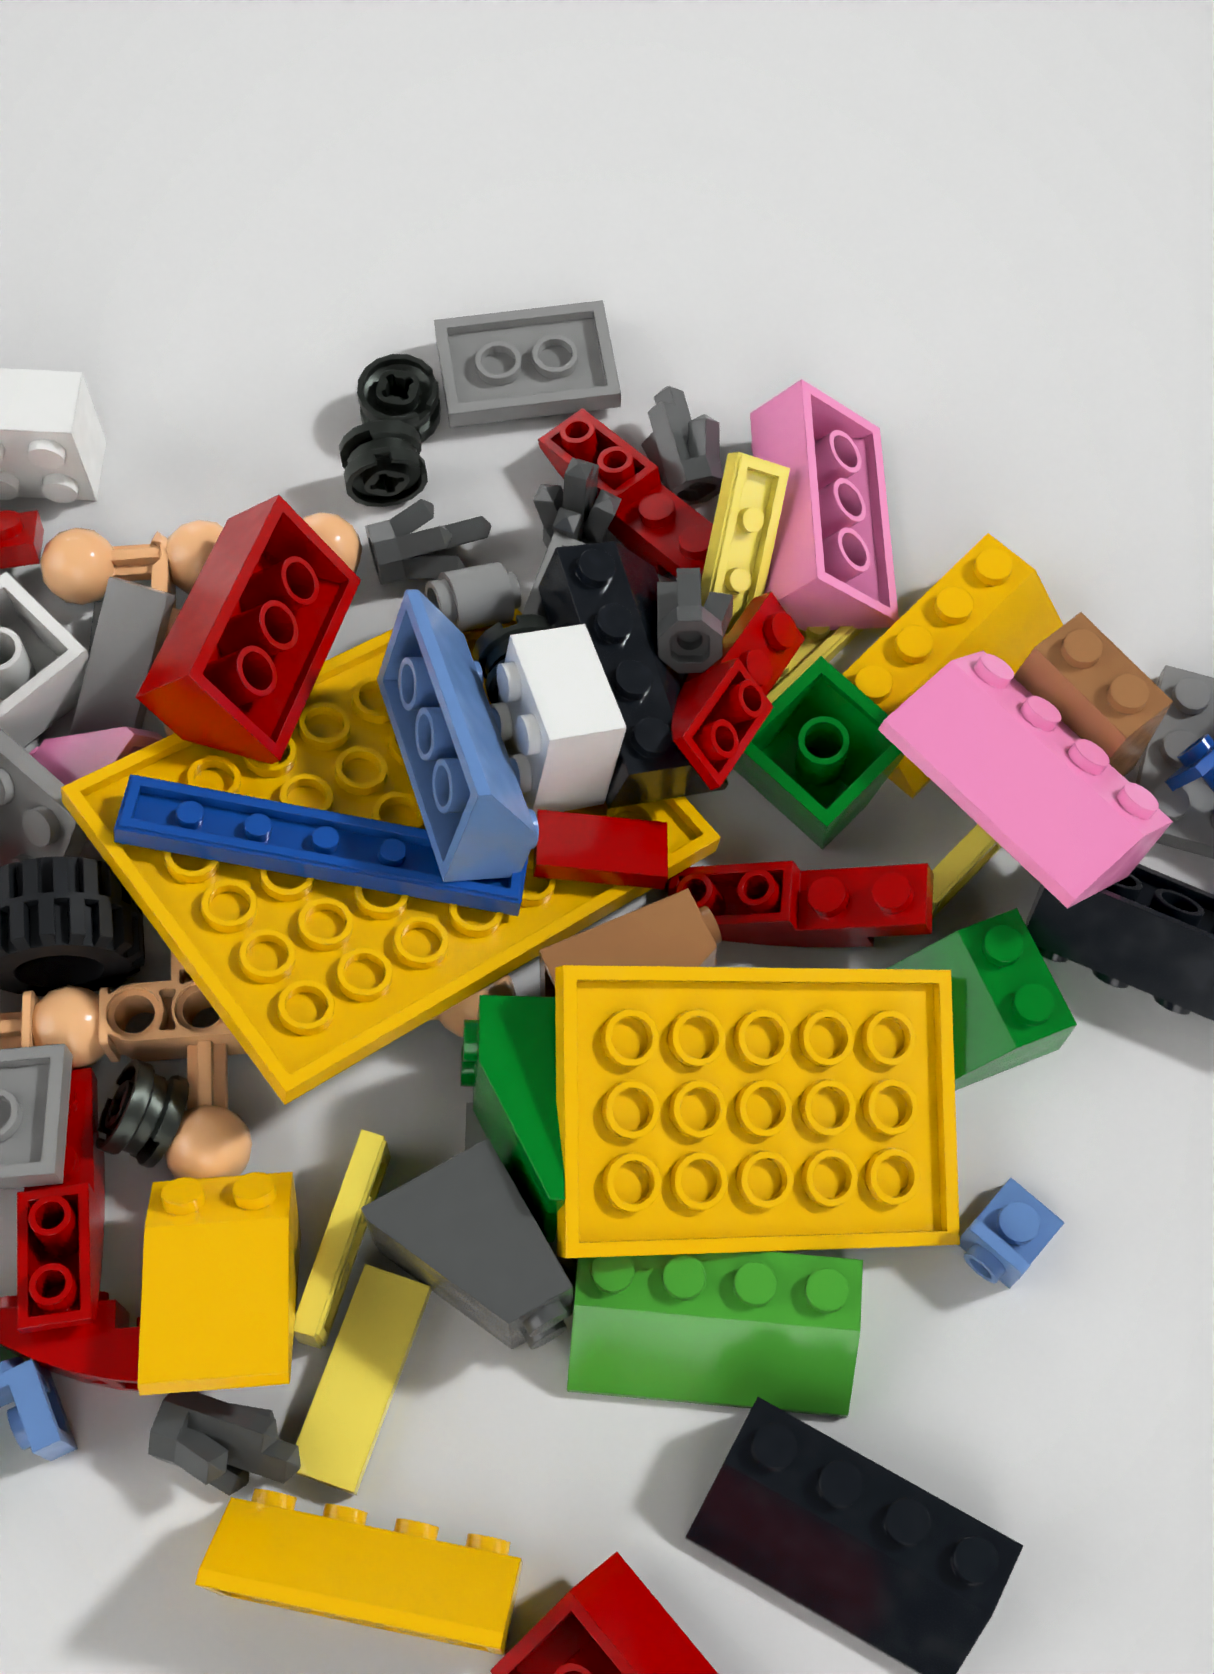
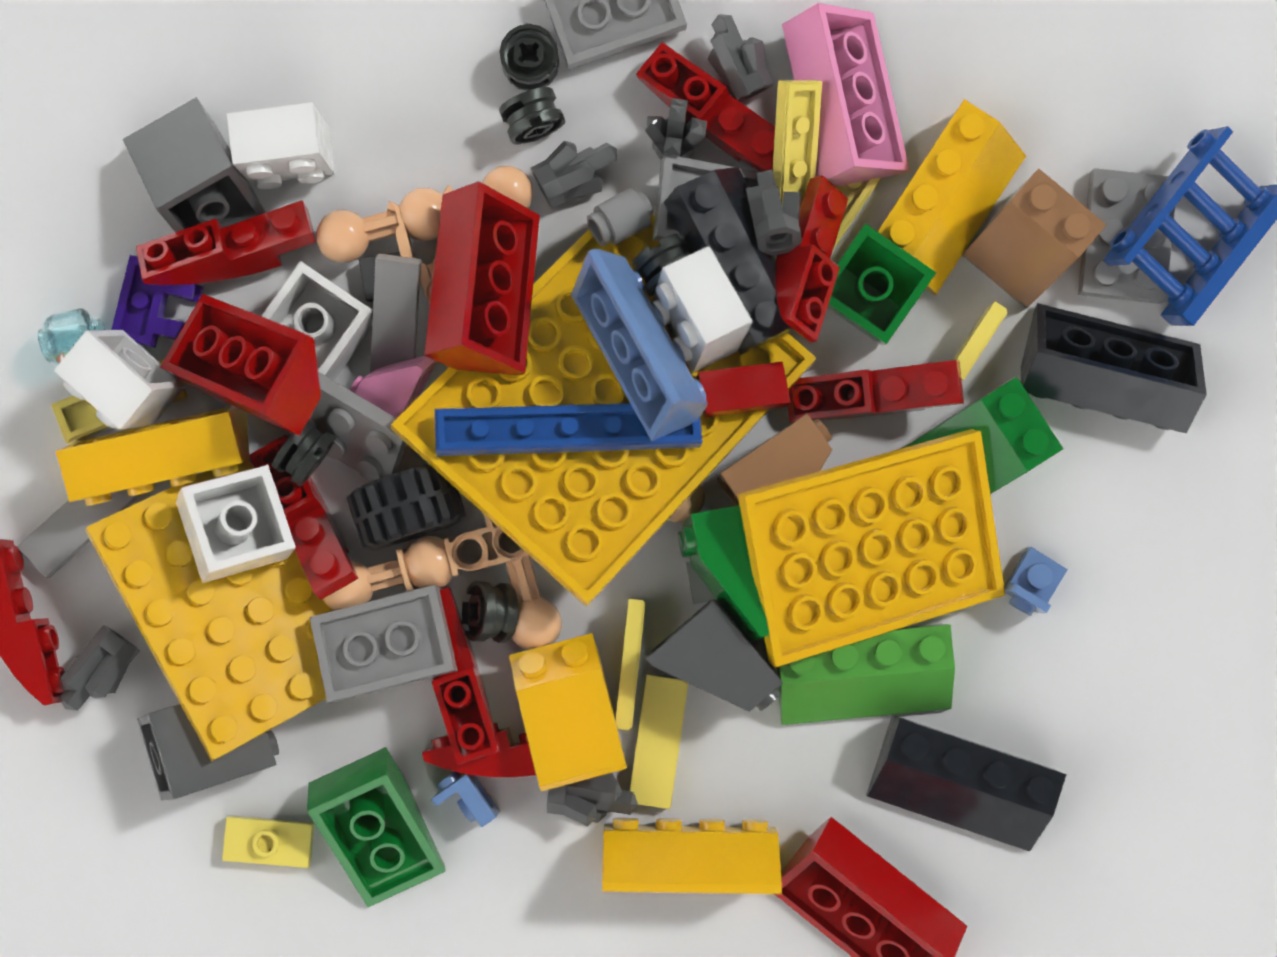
camera: 10 degrees left, 20 degrees up
bright pink slope [878,650,1173,909] -> none

